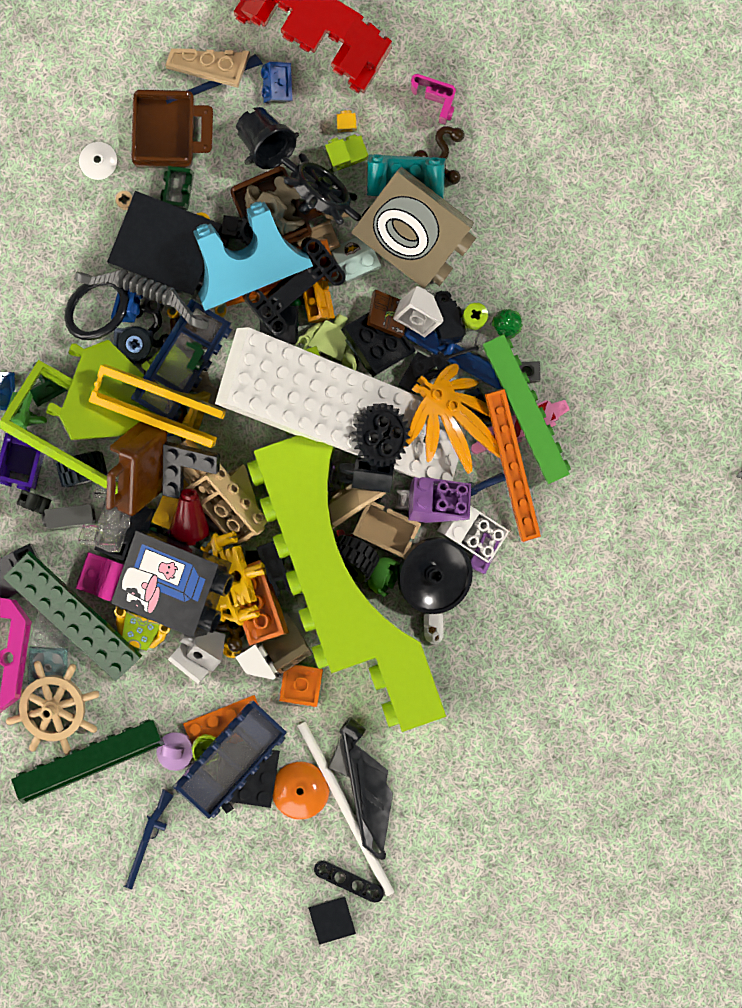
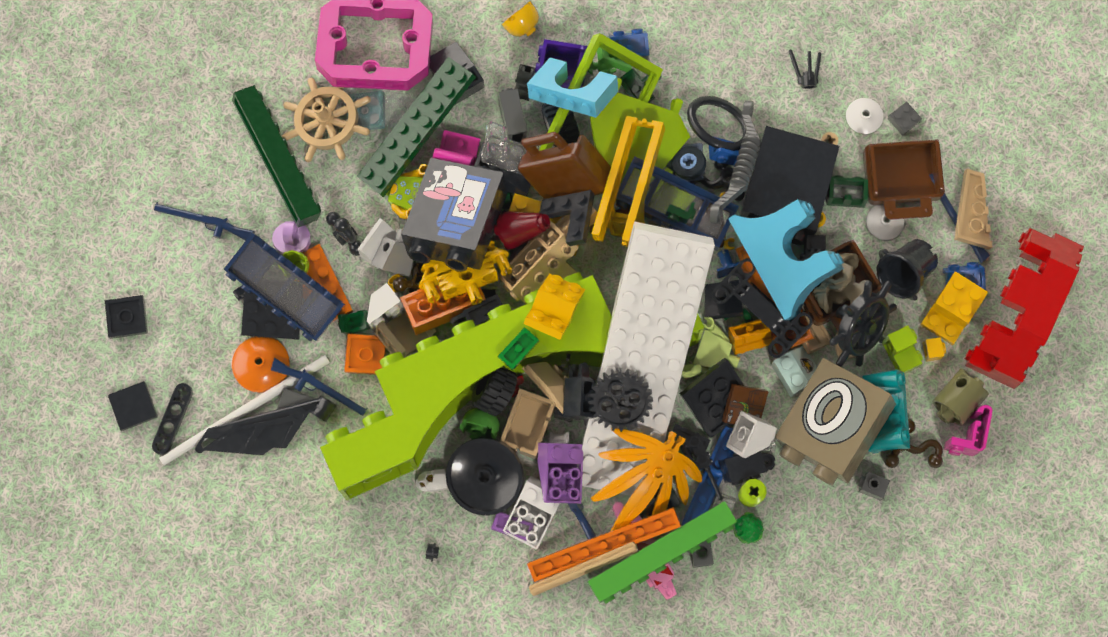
camera: 85 degrees right, 10 degrees down
none -> black plate [104,295,148,339]
none -> dark blue piece [271,358,368,416]
none -> black piece [326,212,361,256]
none -> dark green bracket [338,310,371,334]
none -> black plate [425,543,439,562]
none -> green plate [498,327,539,371]
none -> yellow bracket [523,273,586,340]
none -> medium azure arch [527,58,618,118]
none -> tan axle [529,542,638,596]
none -> blue bracket [717,249,739,278]
none -> black plant [789,49,821,89]
none -> dark grey brick [857,472,890,501]
none -> white dish [866,204,904,240]
none -> dark grey piece [887,102,922,136]
none -> yellow bracket [920,272,988,345]
none -> olive cylinder [932,368,989,426]

